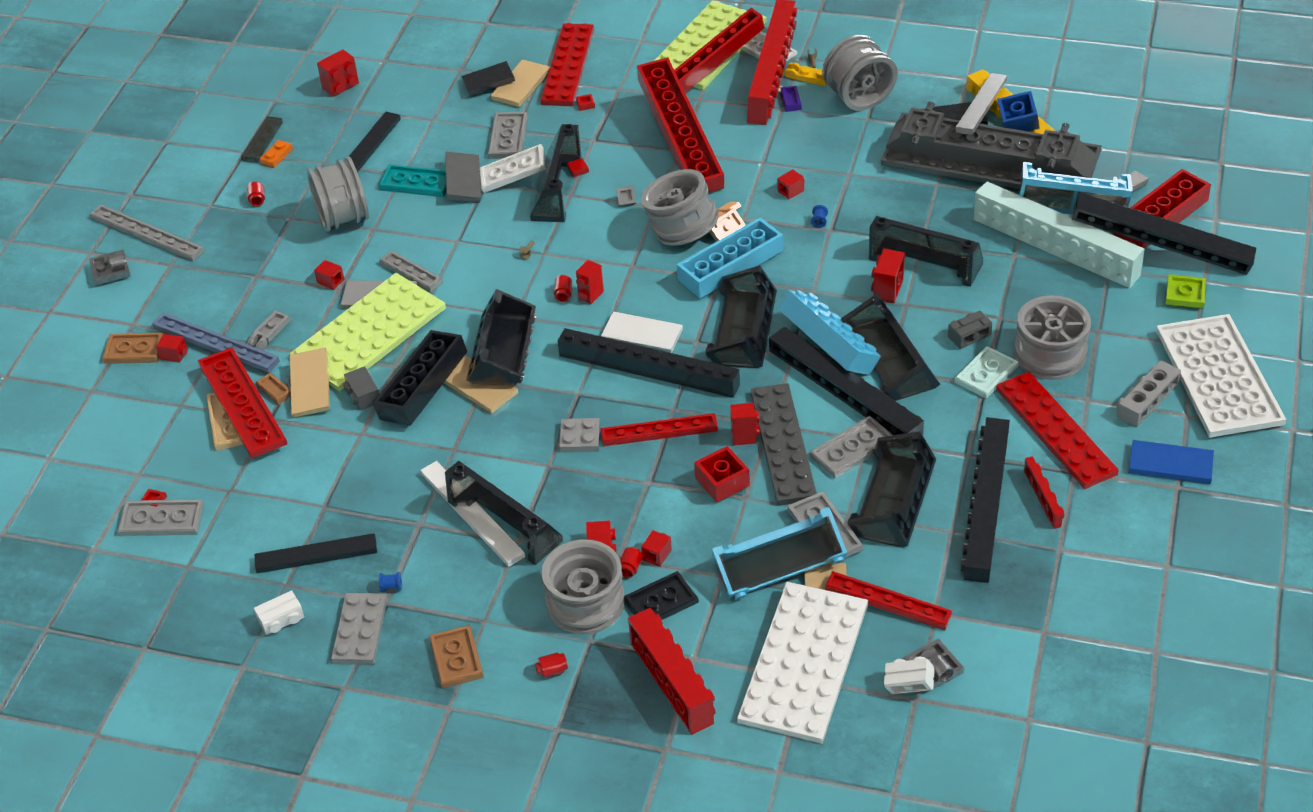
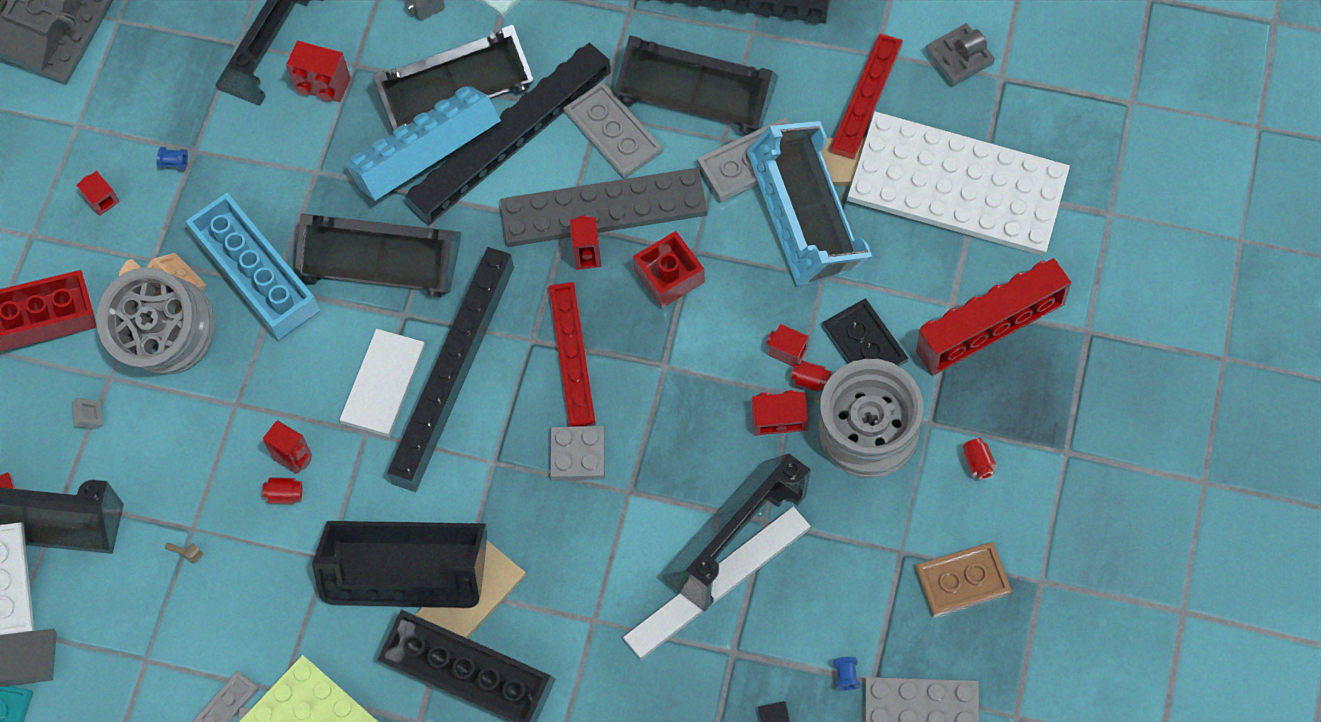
camera: 90 degrees left, 20 degrees up
white brick [884,657,934,694] -> none

